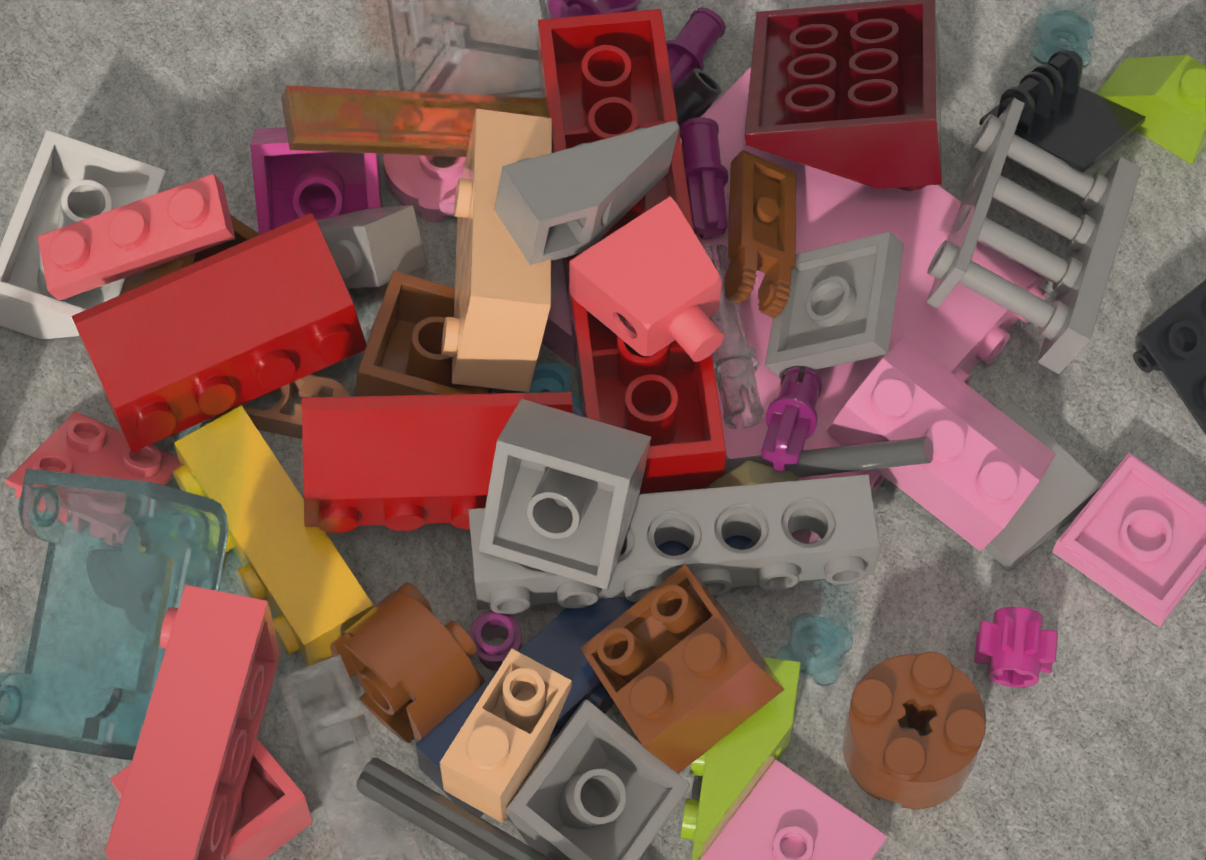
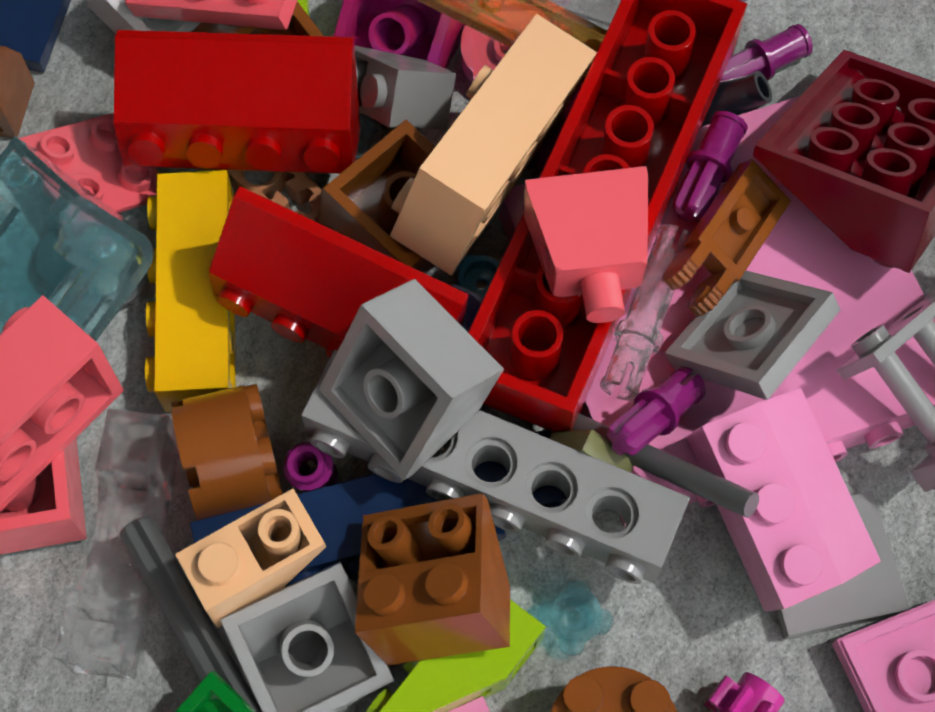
camera: 30 degrees right, 5 degrees up
light grey slope [494,121,680,265] -> none

